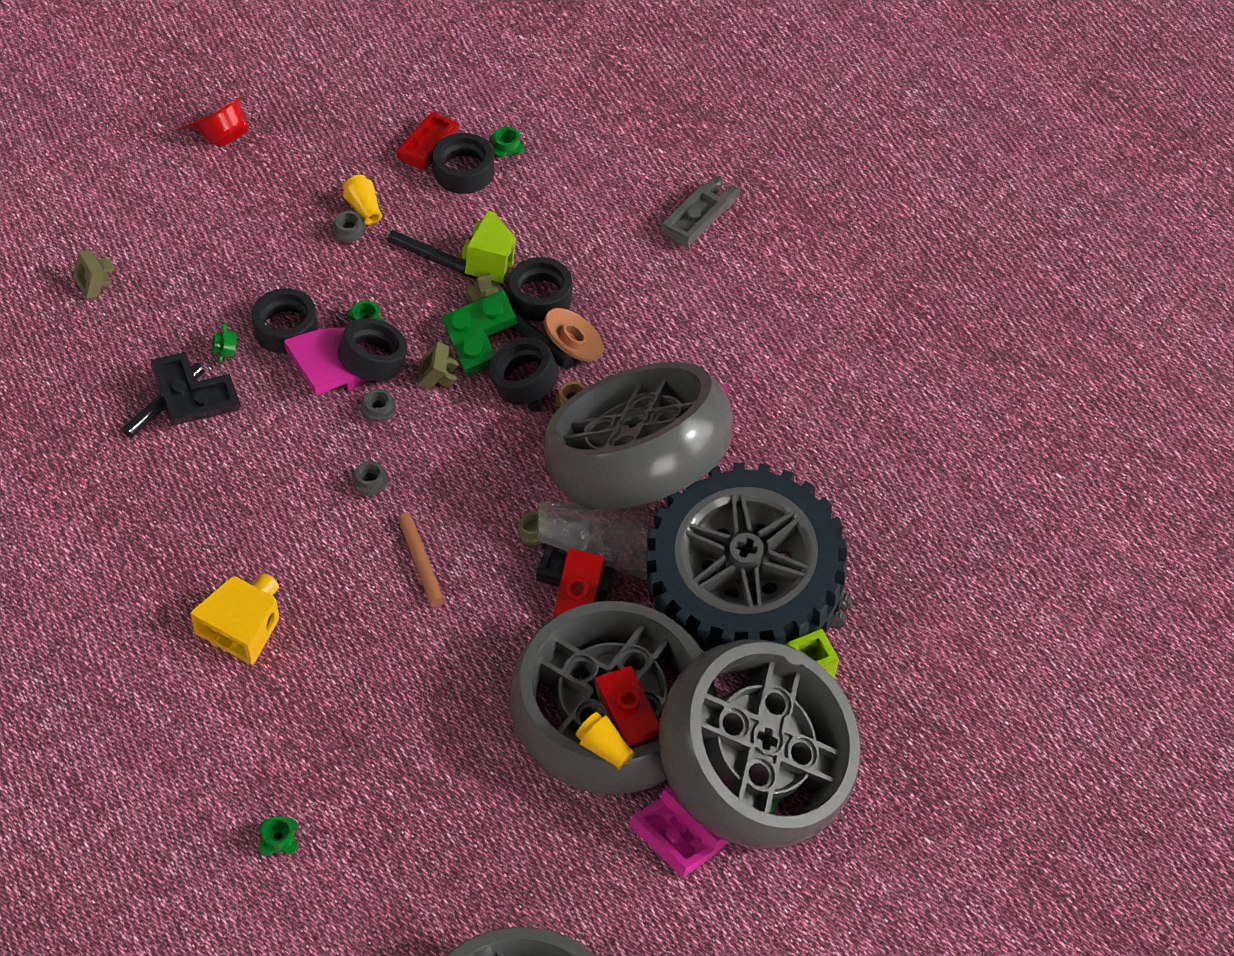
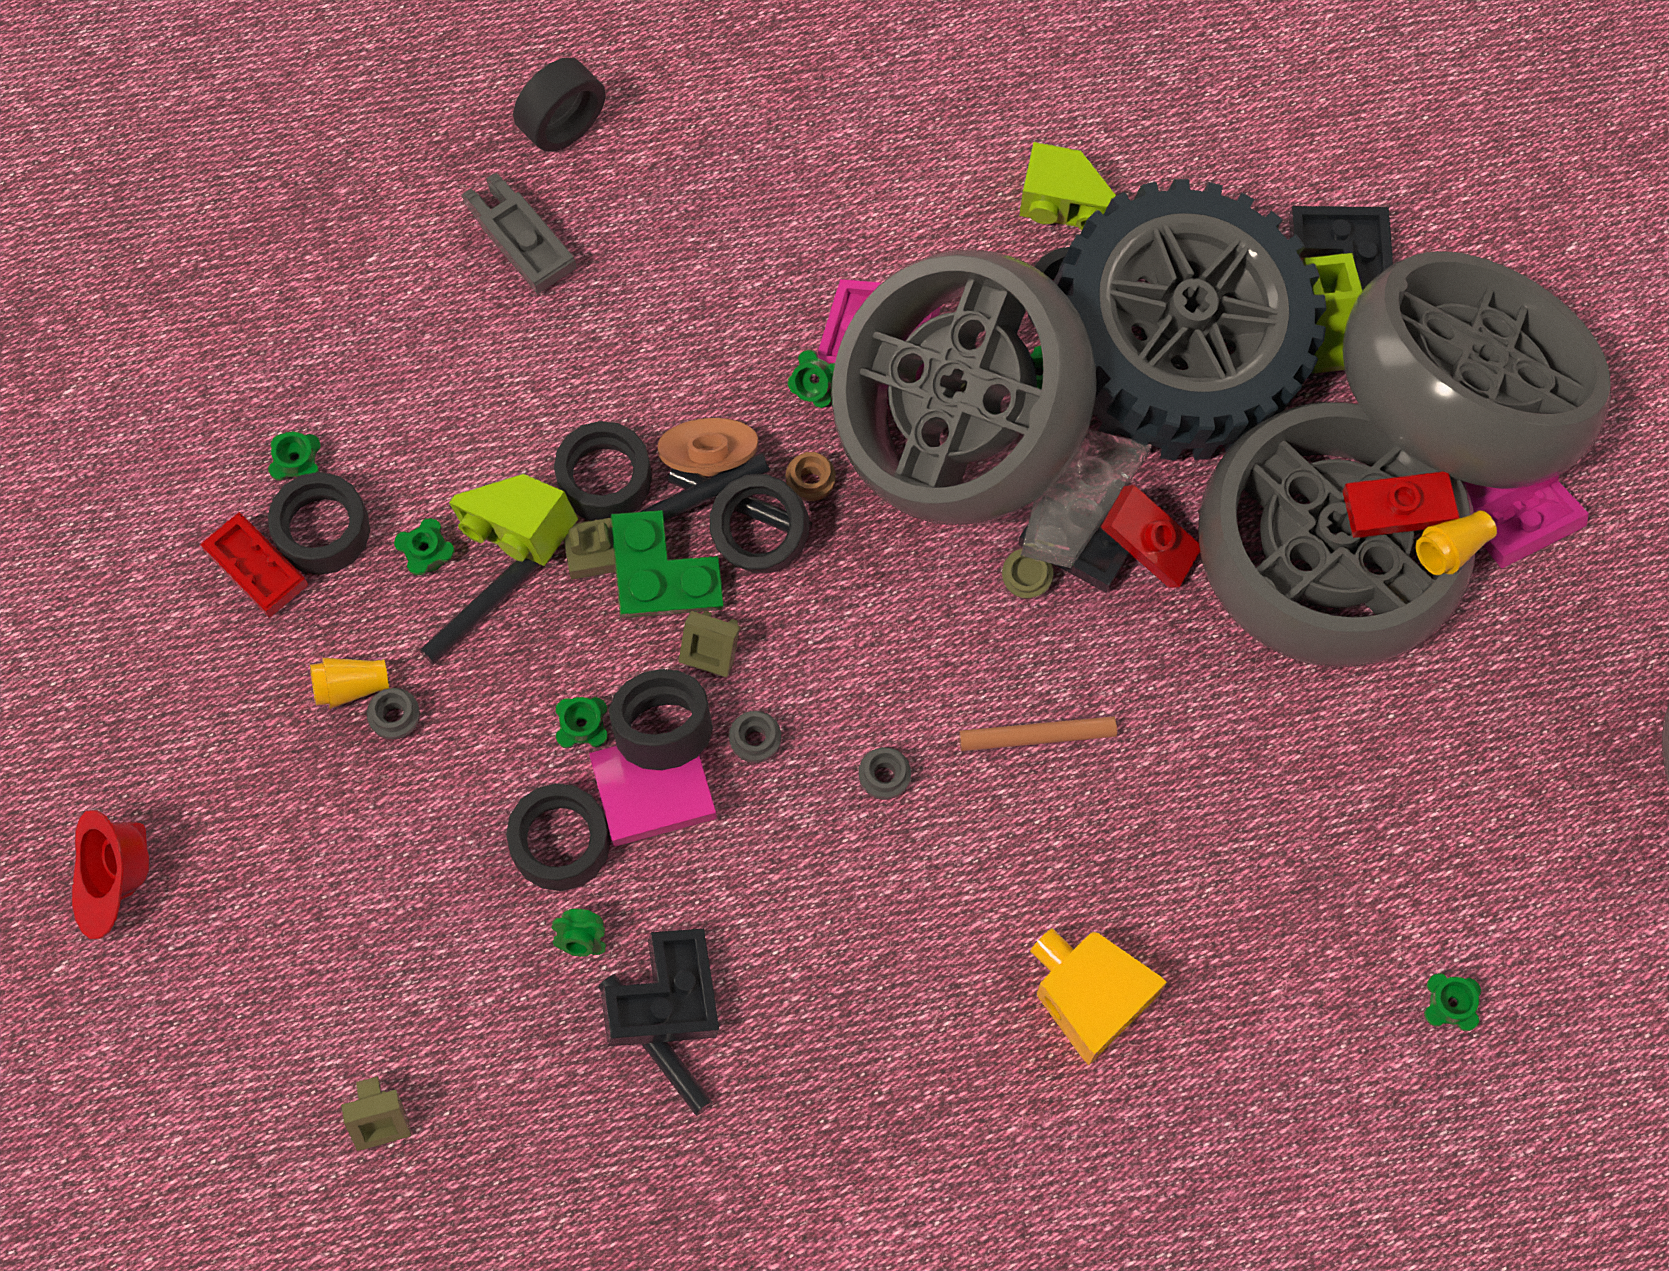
camera: 75 degrees left, 15 degrees up
none -> green plate [394,518,454,575]
none -> black tyre [513,58,606,152]
none -> lime slope [1019,142,1116,230]
none -> black plate [1289,206,1393,291]

